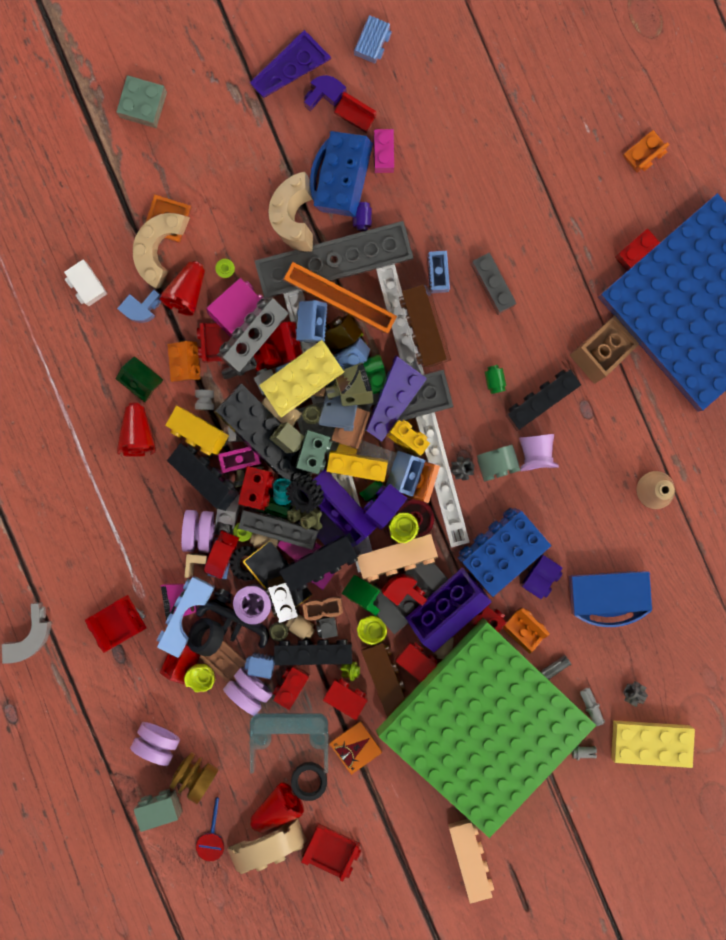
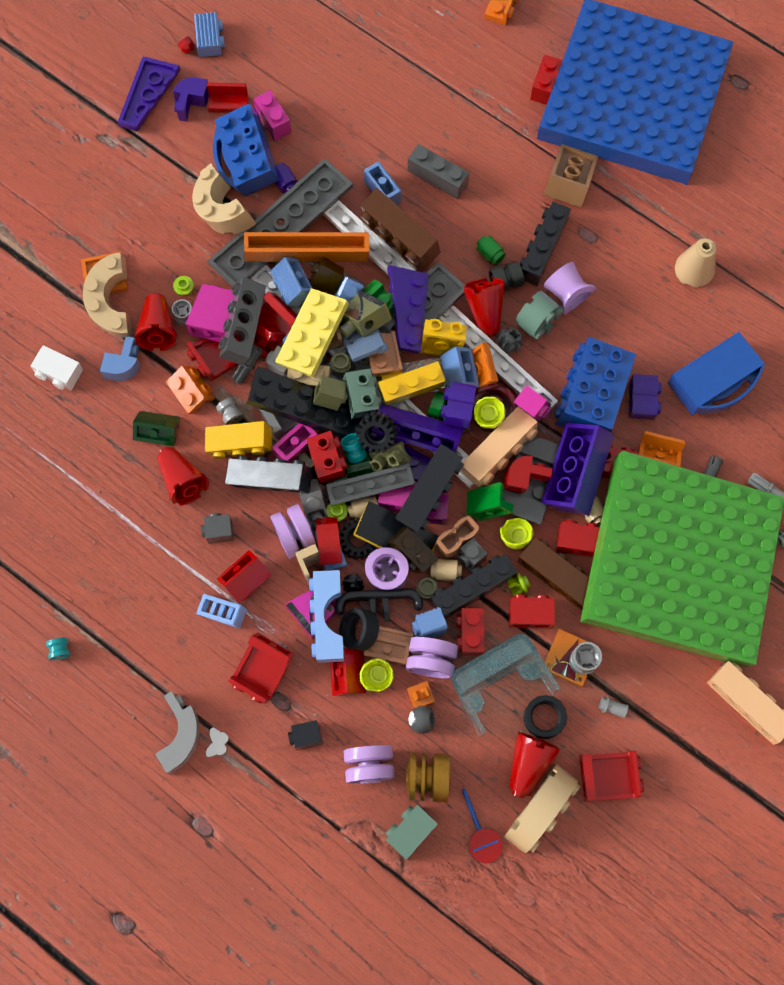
camera: 30 degrees left, 15 degrees down
sand green brick [116,75,167,129] -> none
none -> light grey wheel [172,299,192,326]
none -> red hinge [178,36,195,54]
none -> light blue slope [196,594,247,629]
none -> dark grey brick [201,513,234,544]
none -> white sticker [206,728,228,757]
none -> red brick [217,550,271,604]
none -> black brick [288,720,322,750]
none -> orange tile [407,681,435,708]
none -> dark grey piece [408,706,435,734]
none -> red cone [463,278,505,337]
none -> pearl dark grey wheel [488,260,525,292]
none -> dark pink brick [514,385,551,421]
none -> light grey wheel [569,642,602,675]
none -> light grey pin [598,696,629,719]

